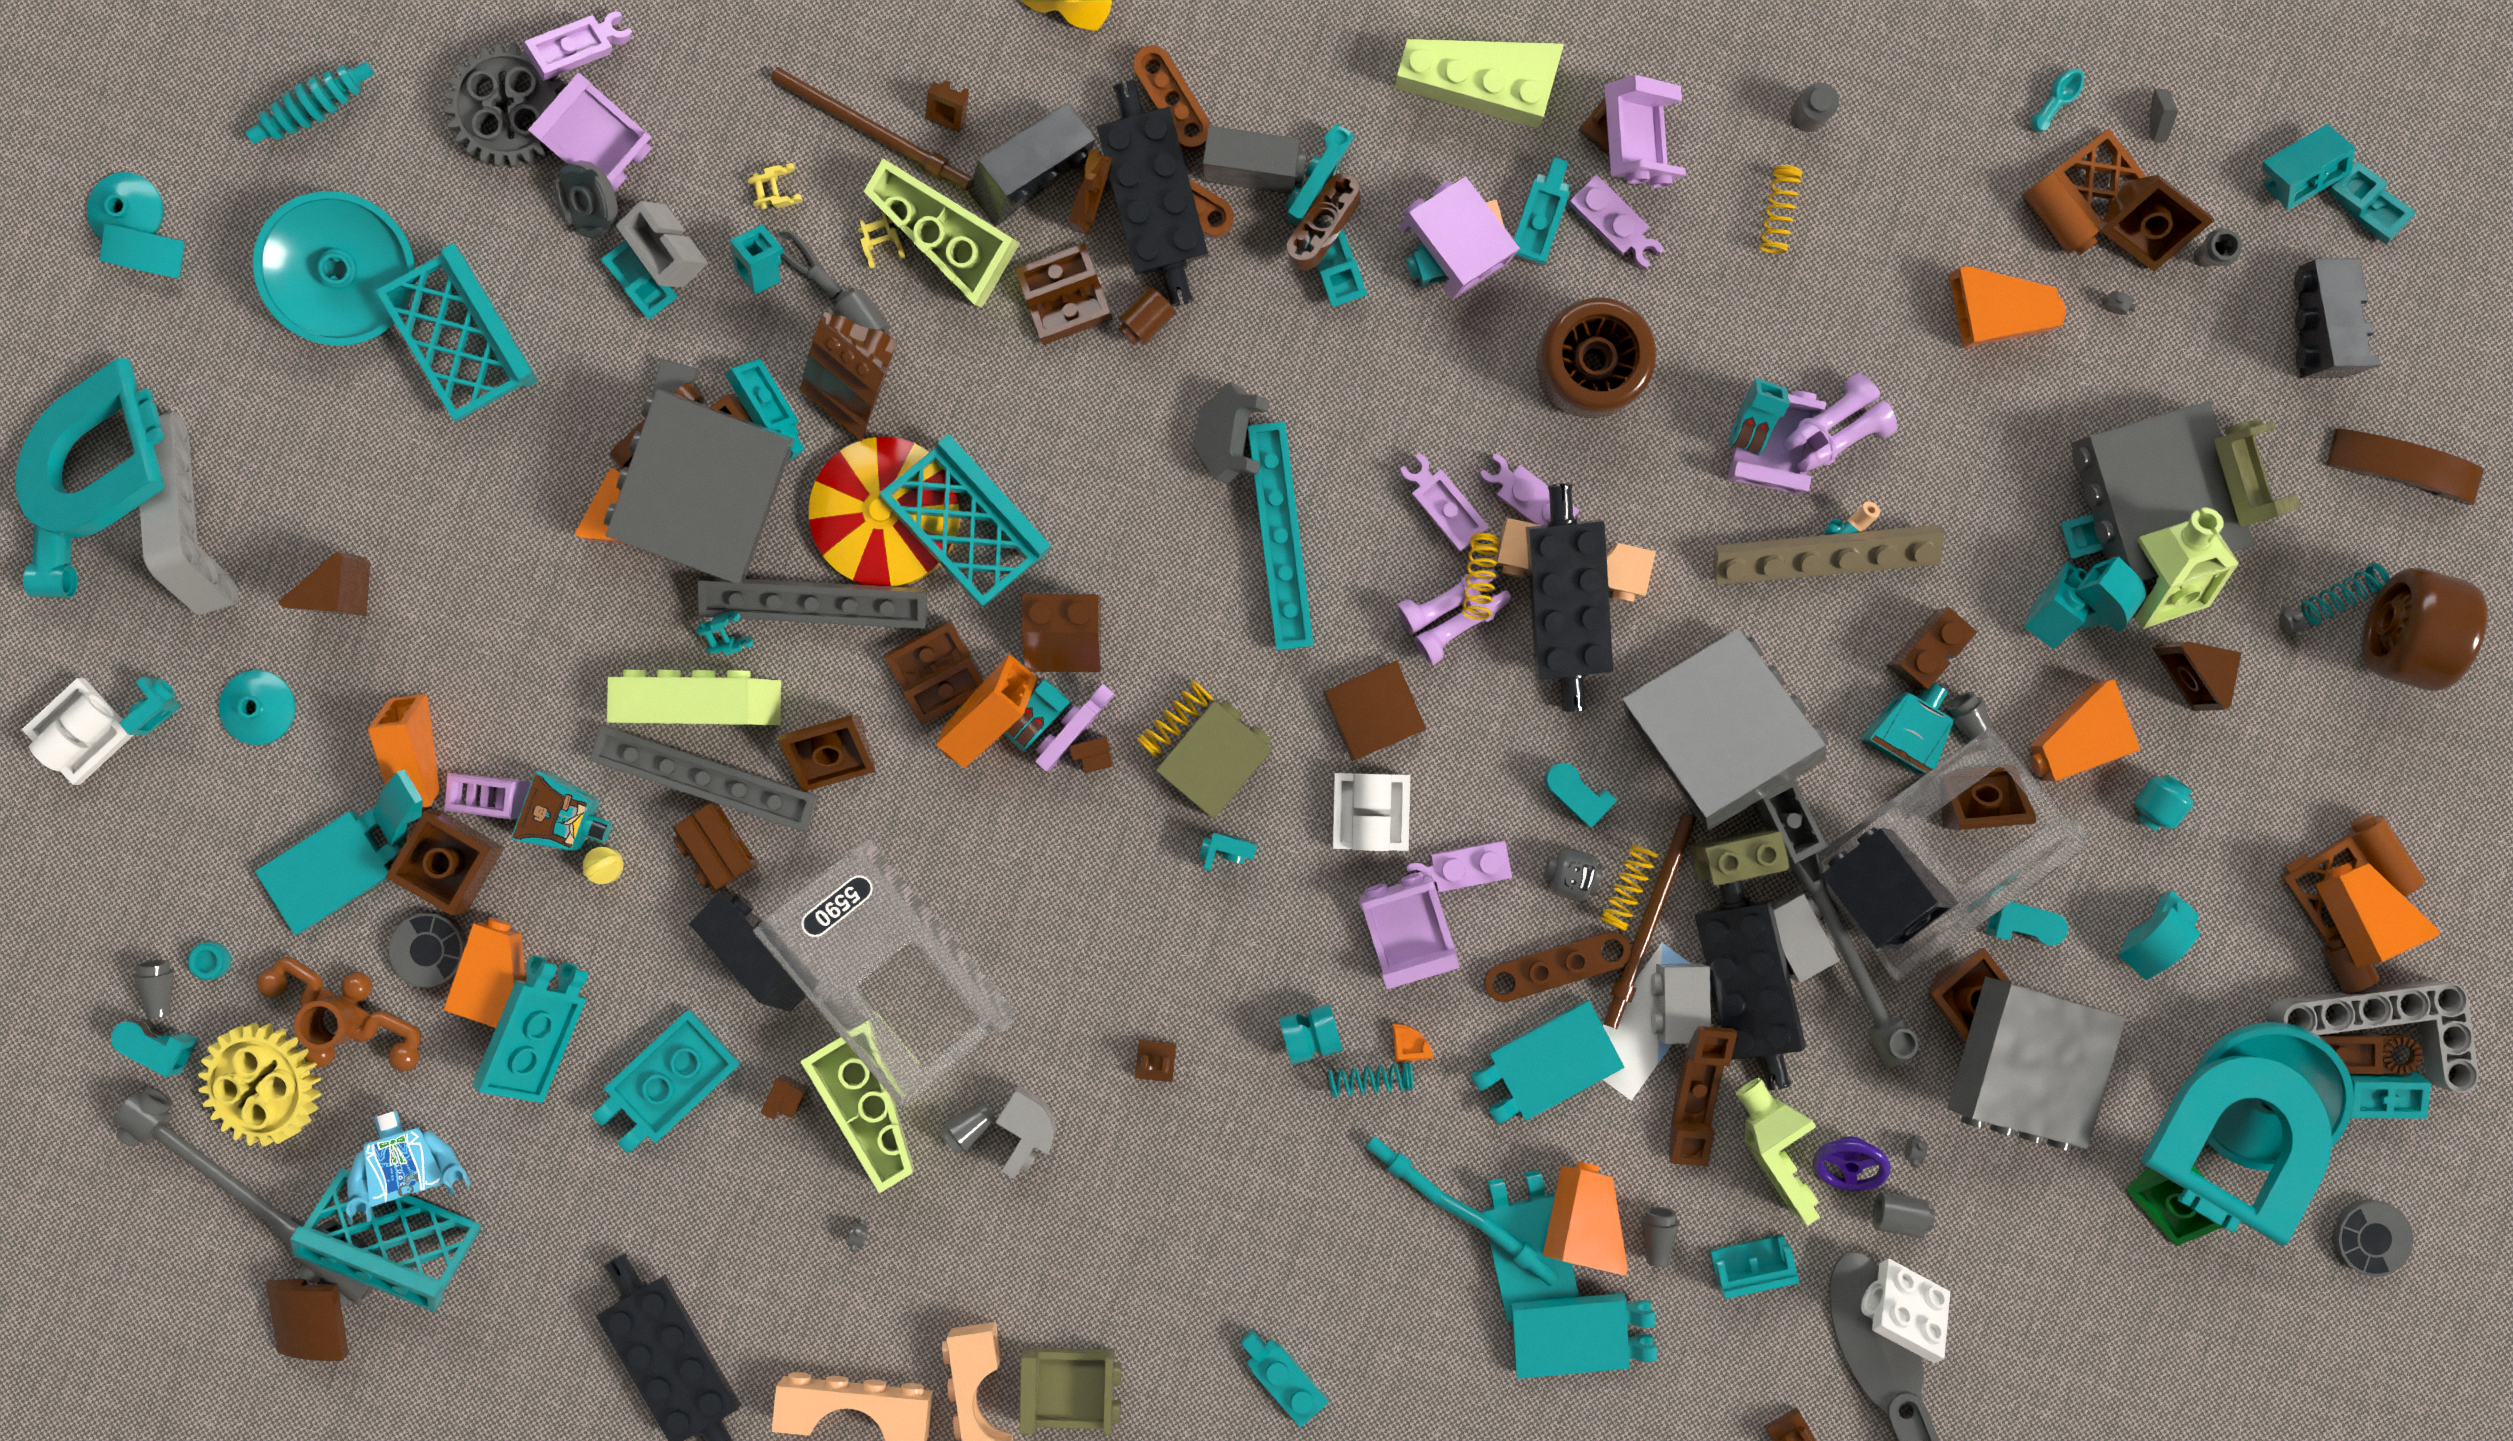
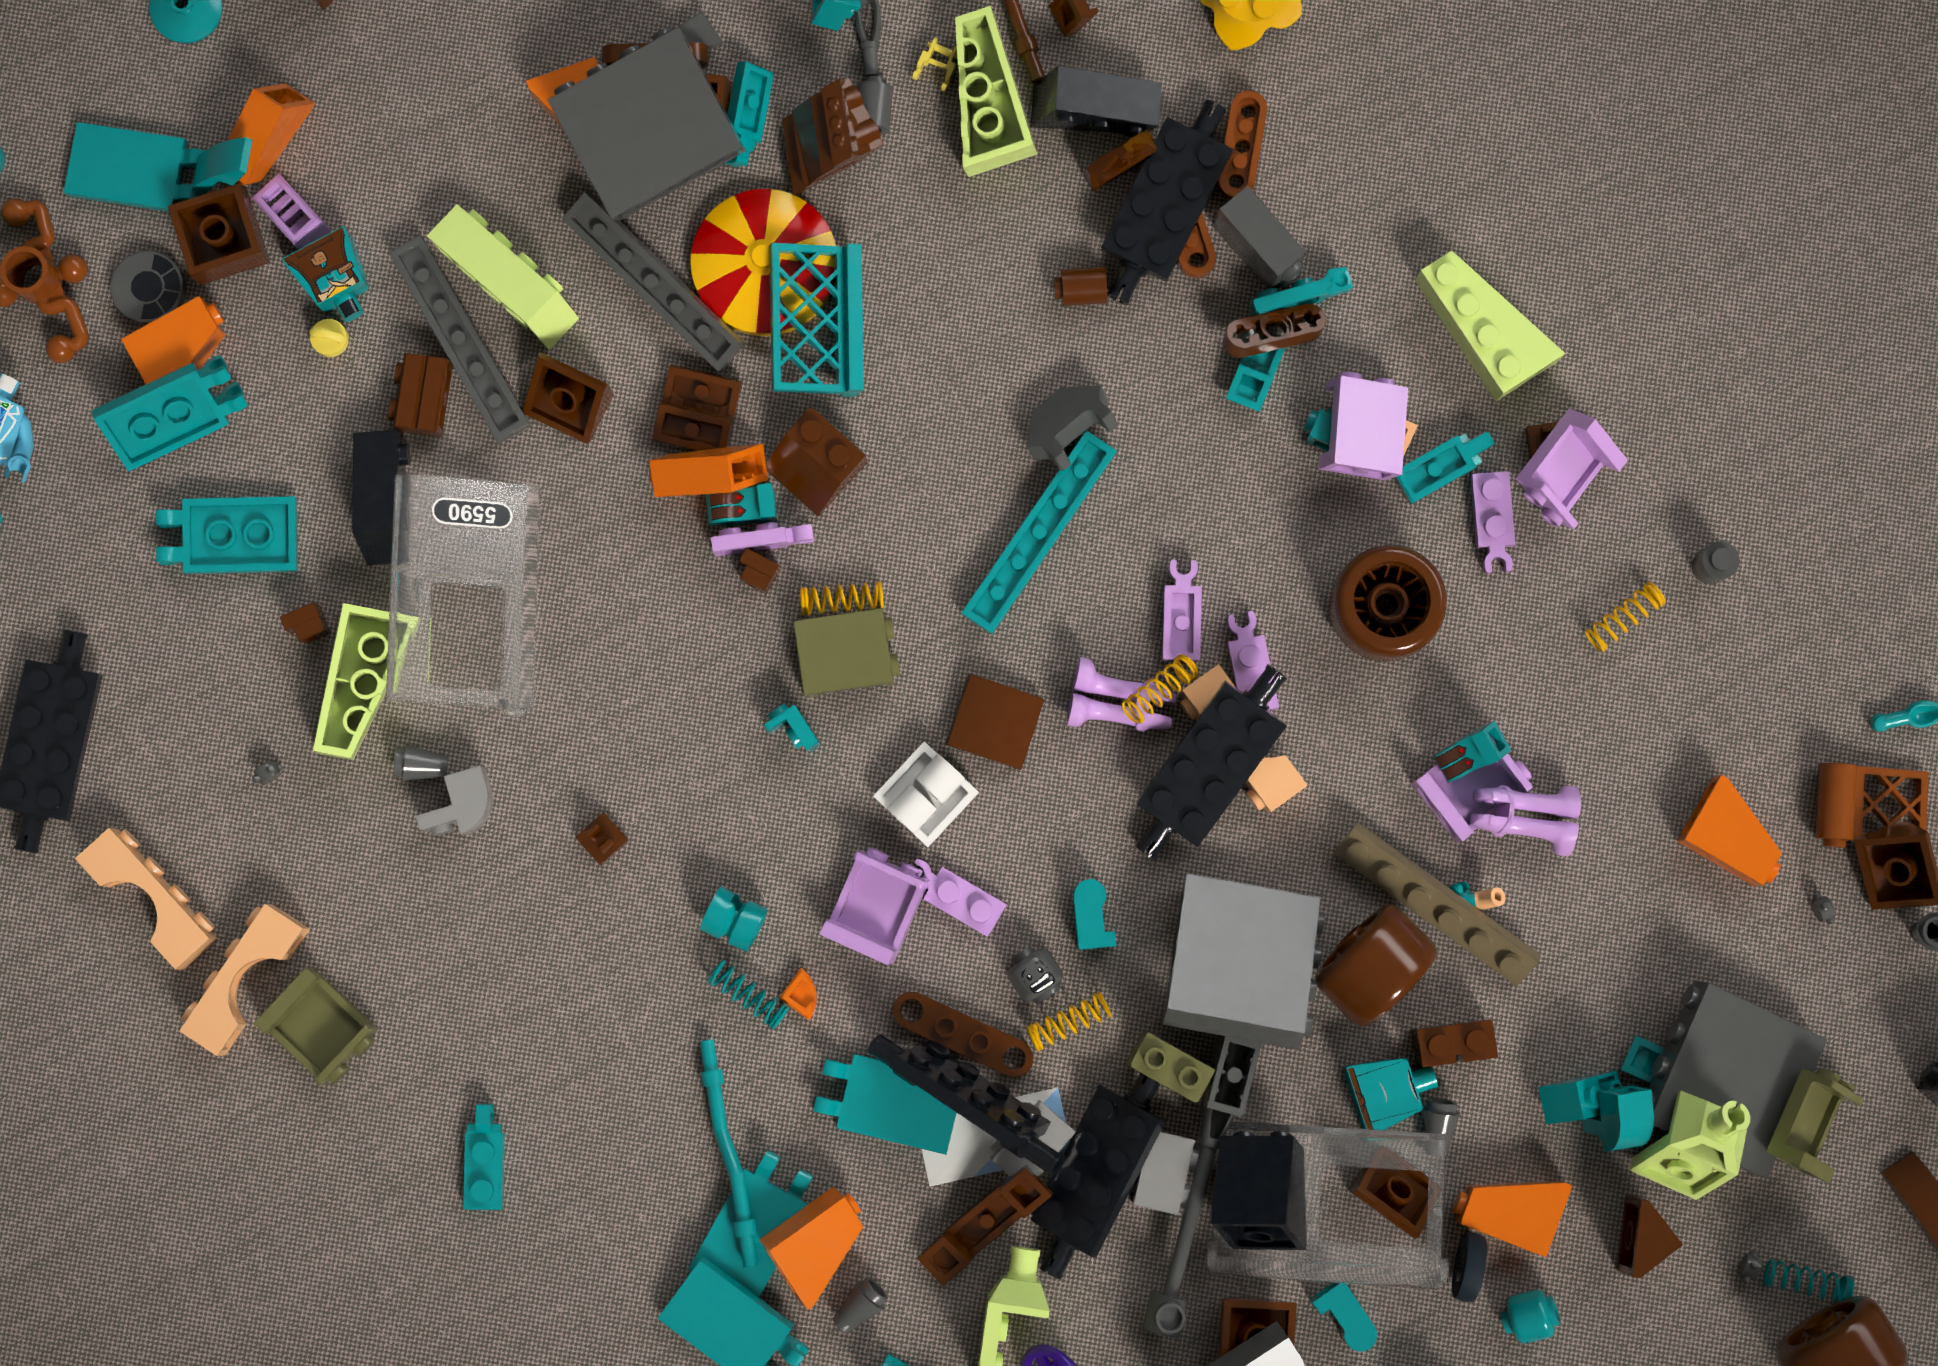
camera: 40 degrees right, 5 degrees down
teal piece [696,610,754,655] -> none
reddish brown slope [1014,243,1113,345] -> none
reddish brown bar [1603,813,1697,1029] -> none
none -> black plate [867,1034,1065,1176]
none -> reddish brown wheel [1315,905,1437,1026]
none -> black bush [1452,1232,1487,1302]

